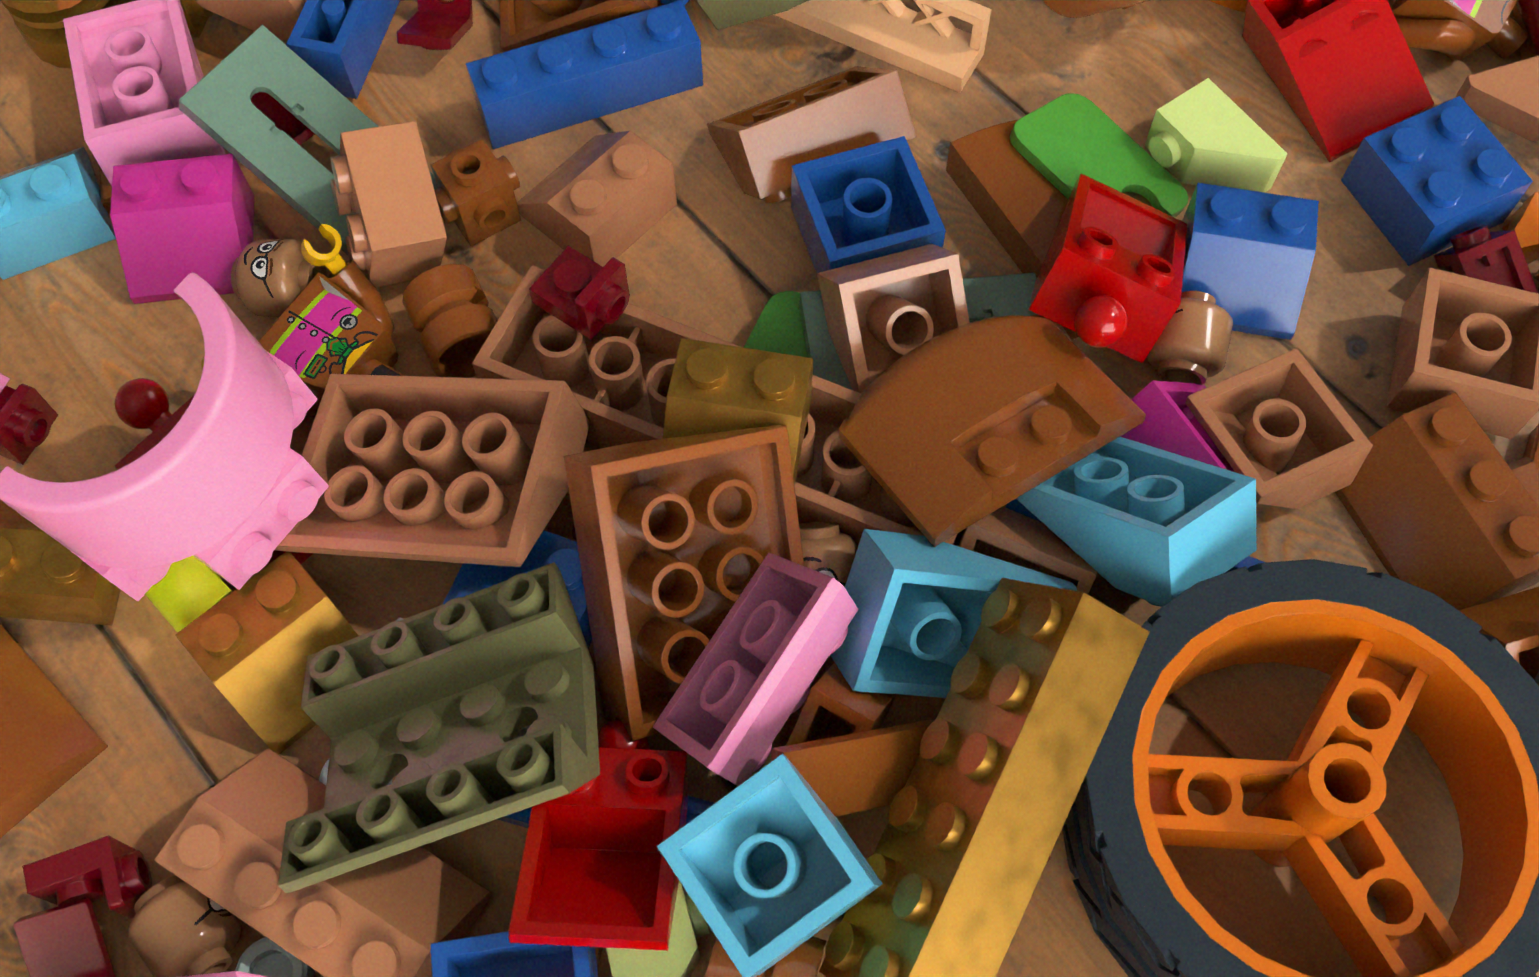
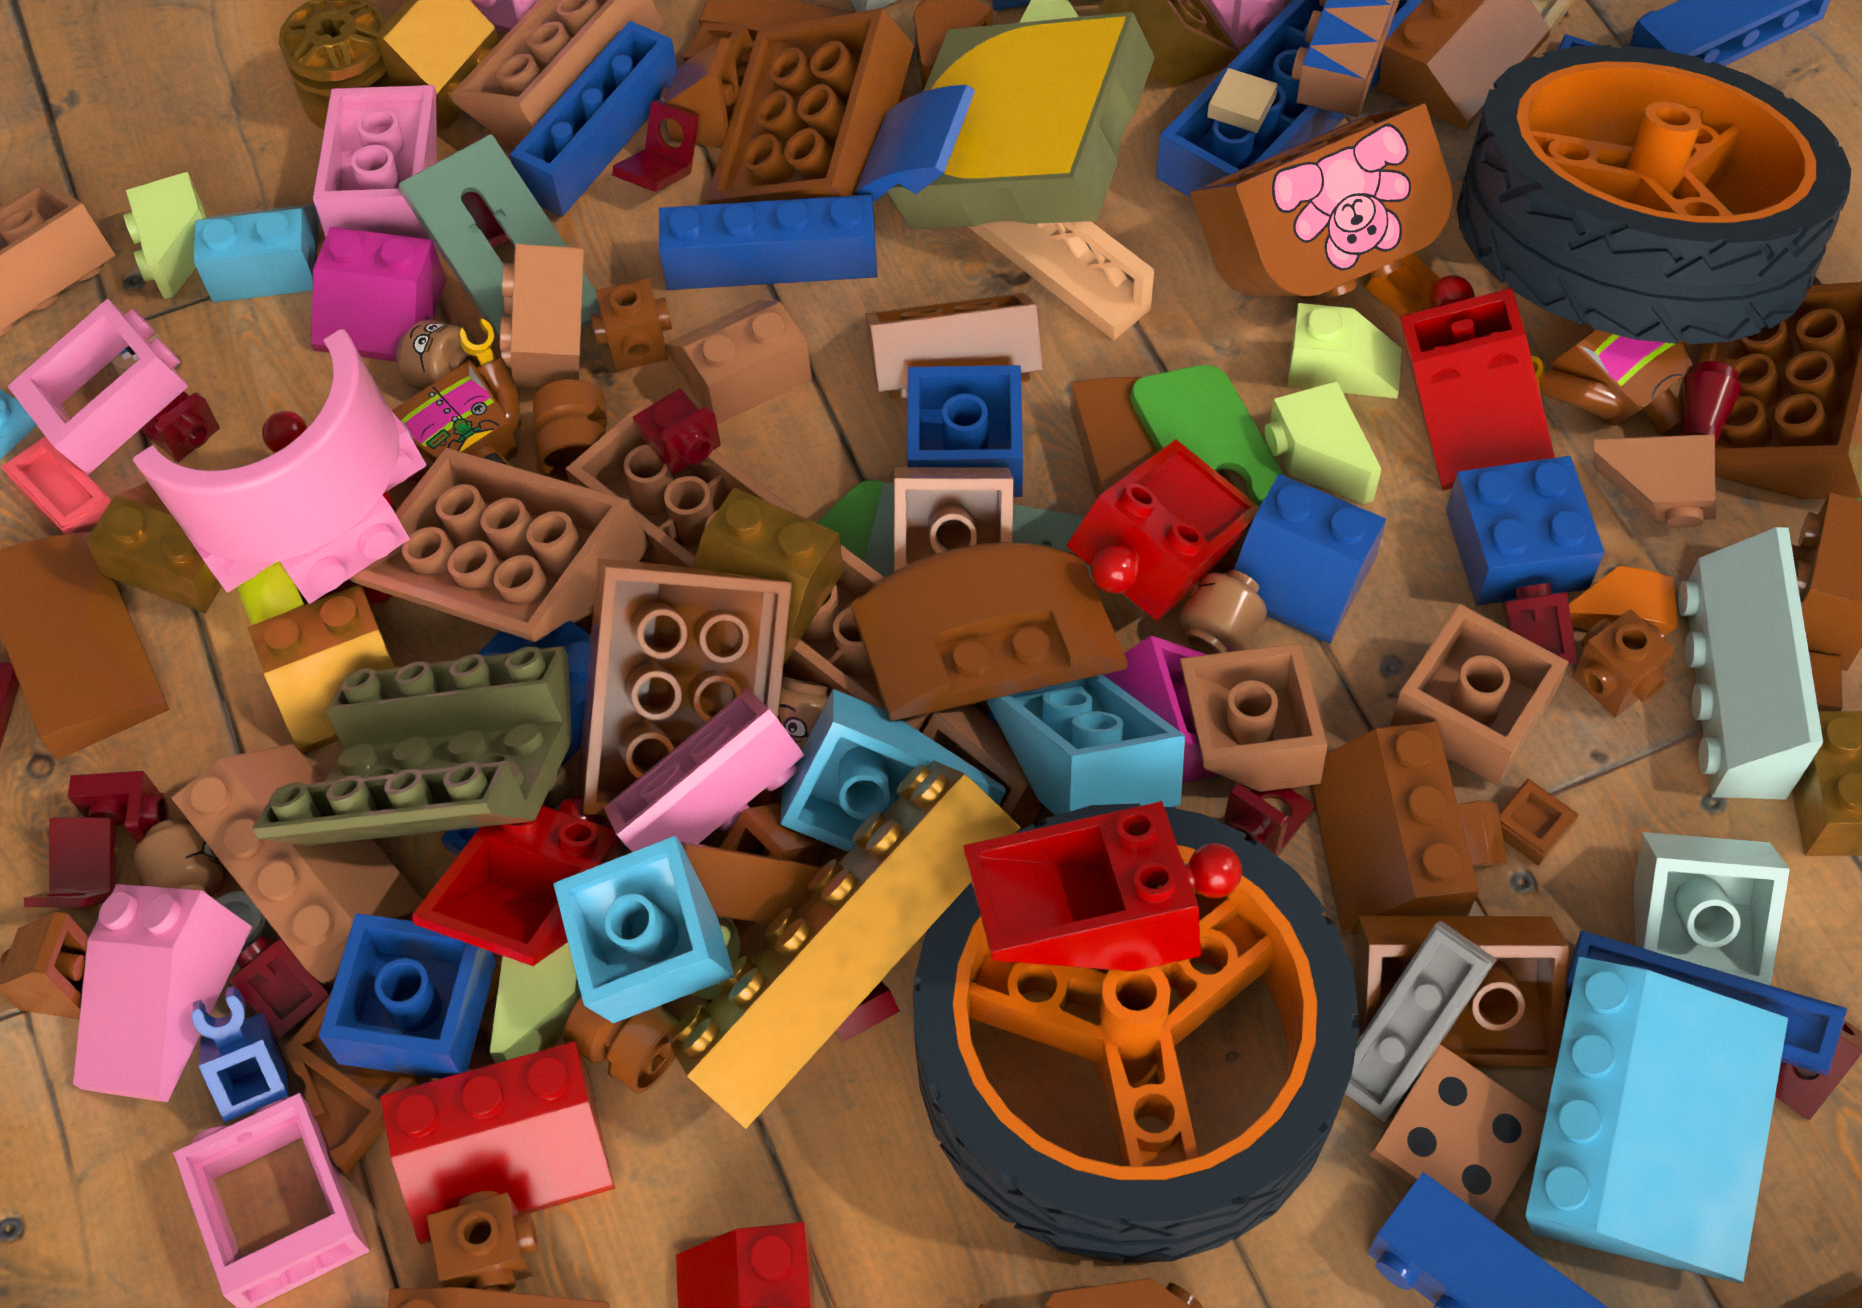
camera: 20 degrees right, 5 degrees down
none -> red slope [963,801,1242,971]
none -> dark red bracket [1224,783,1315,856]
none -> yellowish green slope [1287,303,1402,399]

